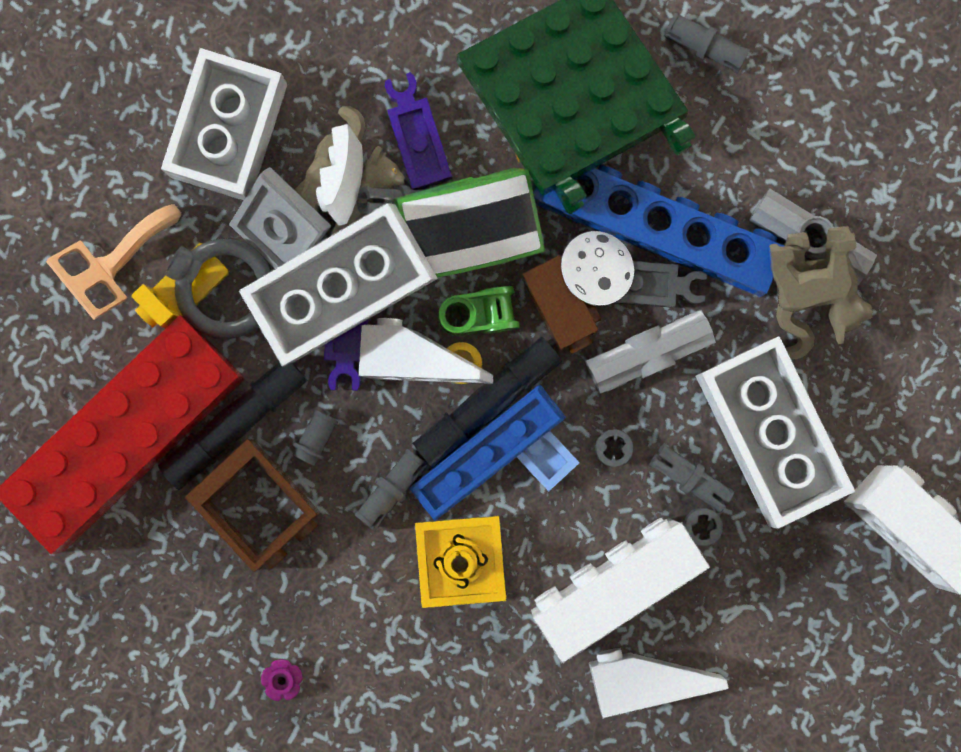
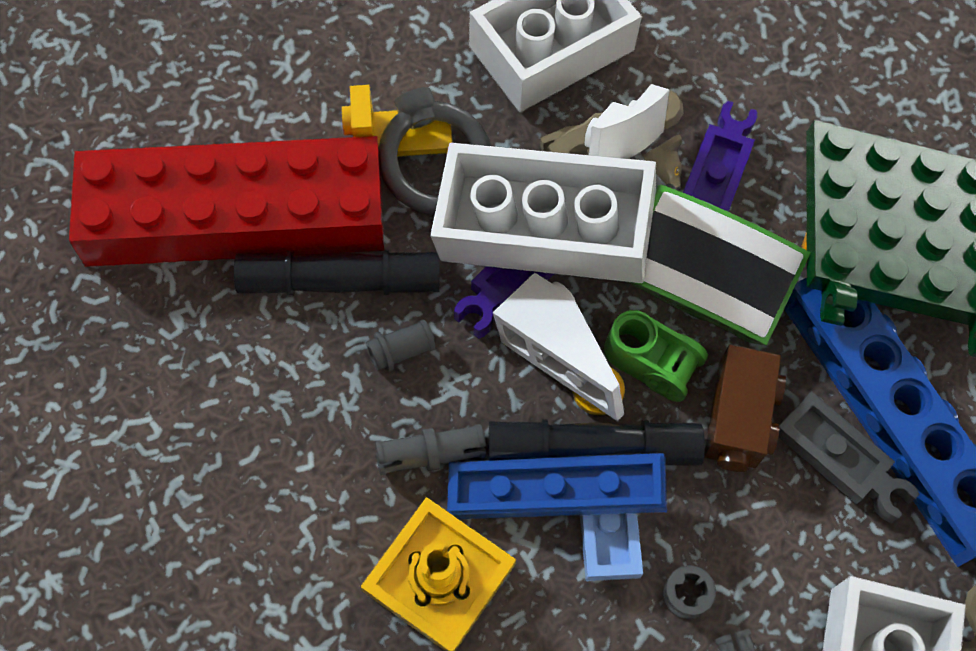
camera: 35 degrees right, 20 degrees down
light nougat piece [46,204,182,320] -> none
reddish brown window [185,439,321,572] -> none
light grey tile [229,167,331,269] -> none
magenta plate [261,659,303,701] -> none
white sticker [561,231,634,305] -> none
light grey piece [585,310,716,394] -> none

